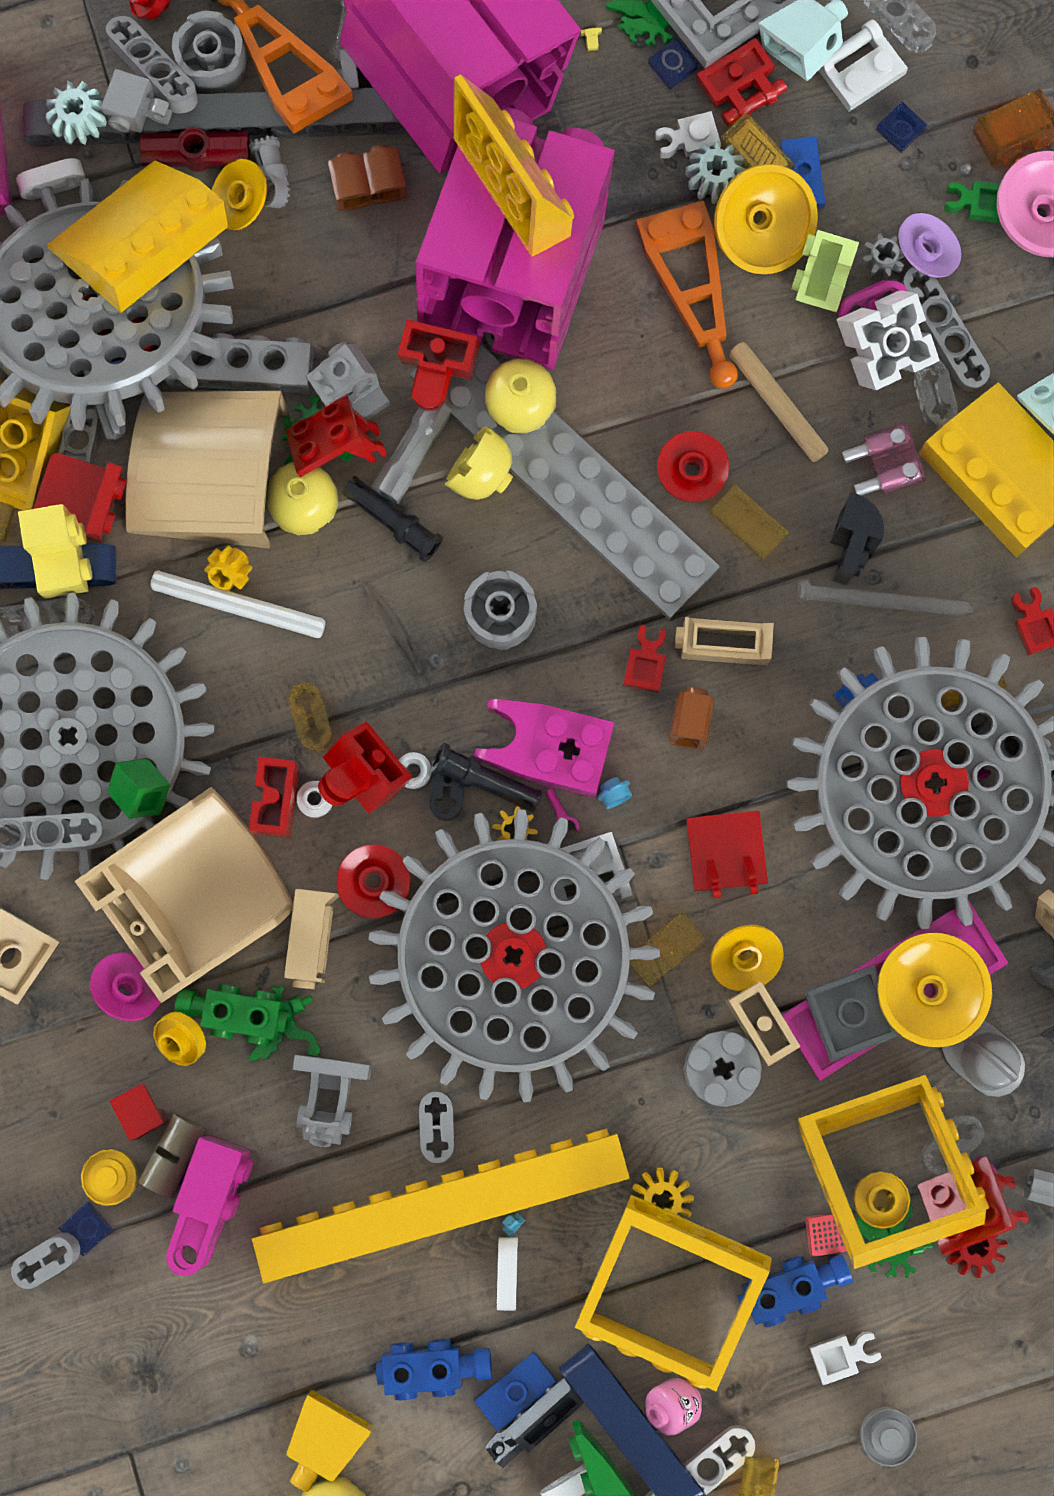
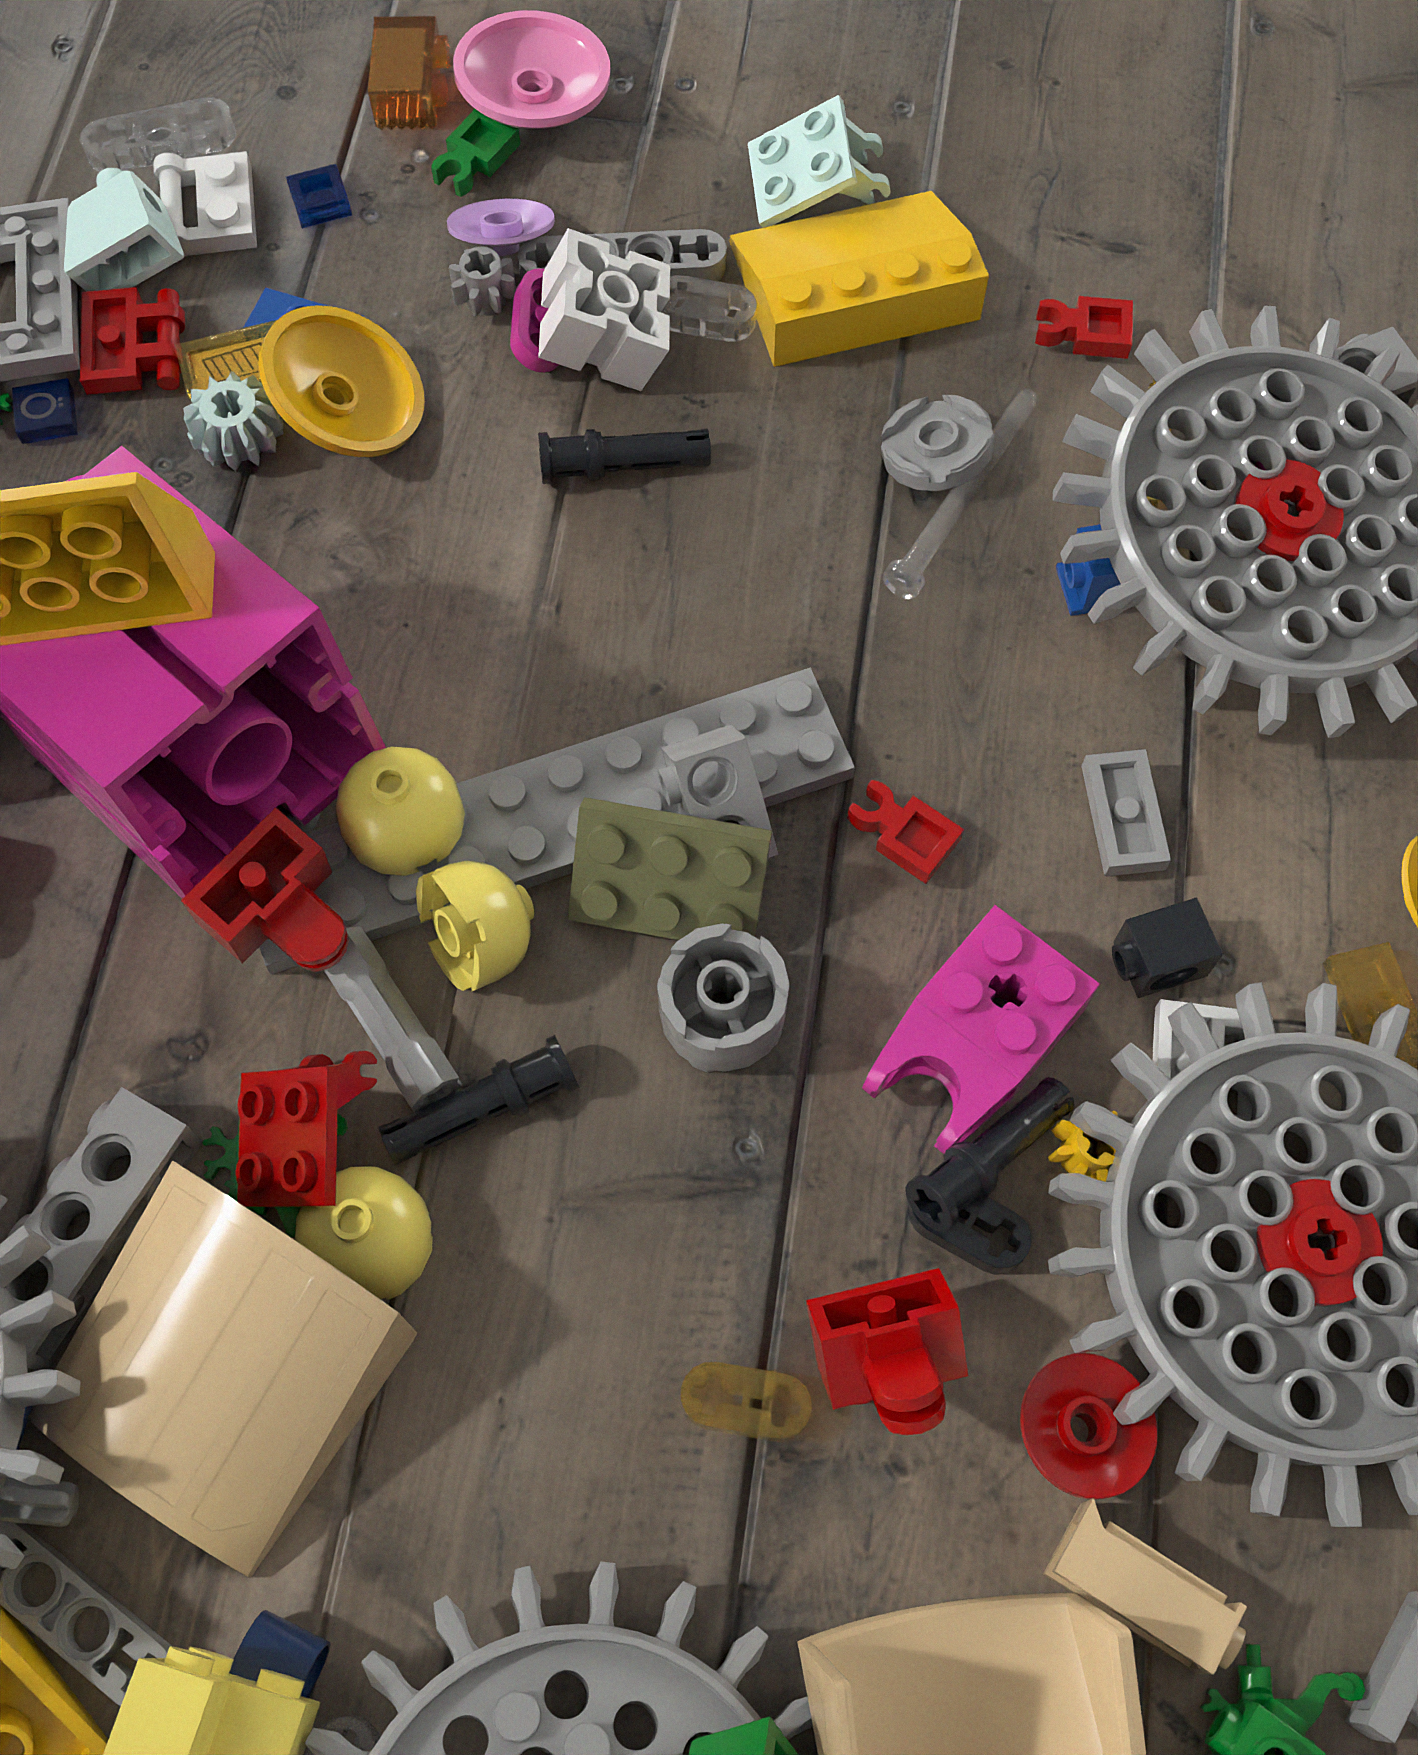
camera: 65 degrees left, 15 degrees down
red bracket [33,453,127,543] -> none
white axle [150,571,325,638] -> none
yellow gear [204,545,253,591] -> none
red brick [249,757,300,839] -> none
white plate [297,781,333,818] -> none
light grey tile [306,342,390,420] -> none
white plate [399,752,432,789] -> none
dark pink hand [545,788,579,838] -> none
medium azure plate [598,777,632,809] -> none
orange plate [636,200,738,389] -> none
white plate [655,111,721,158] -> none
red dish [657,431,729,502] -> none
dark orange brick [668,687,715,750] -> none
tan window [675,617,774,666] -> none
red plate [686,810,768,899] -> none
clear yellow plate [710,485,789,561] -> none
tan axle [730,342,828,462] -> none
yellowish green cylinder [791,230,859,313] -> none
black brick [830,492,884,585] -> none
clear pink piece [842,422,926,496] -> none
none -> black pin [538,429,711,484]
none -> olive plate [568,797,773,940]
none -> light grey brick [657,725,778,858]
none -> light grey tile [881,395,995,491]
none -> light grey plate [1081,749,1171,877]
none -> black brick [1112,897,1223,998]

